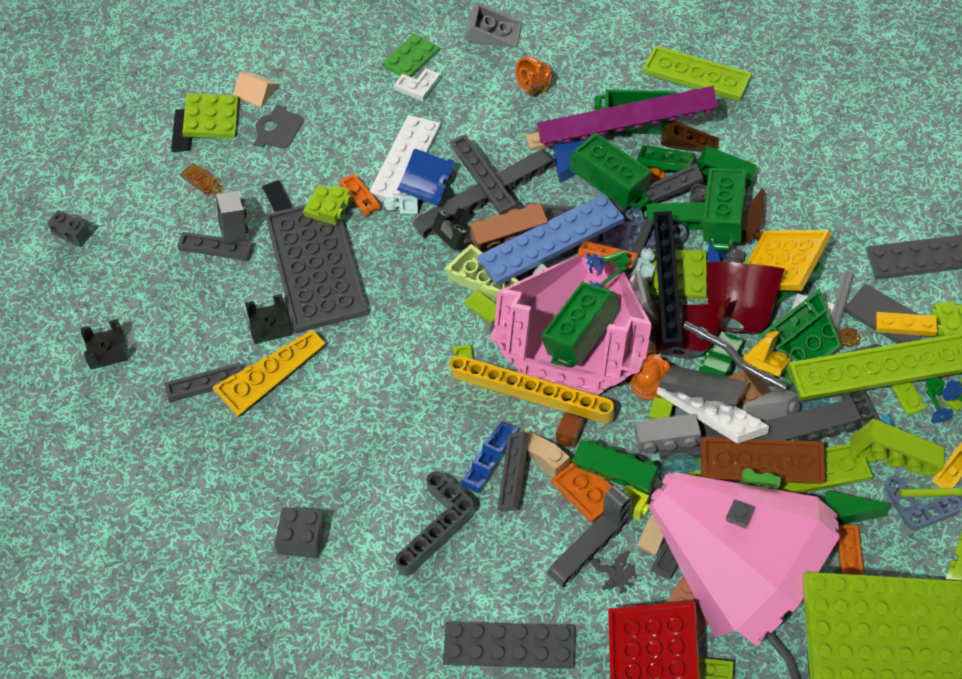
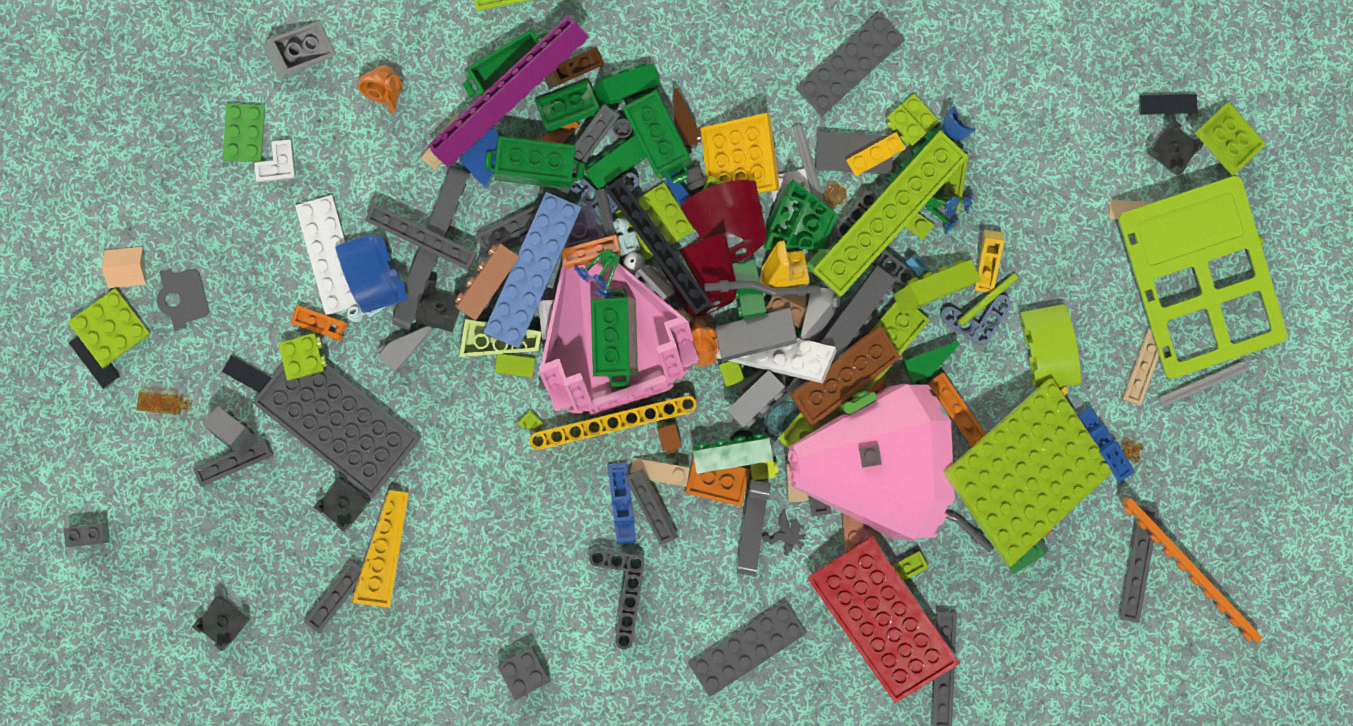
camera: 45 degrees left, 30 degrees up
none -> light grey slope [377,326,434,373]

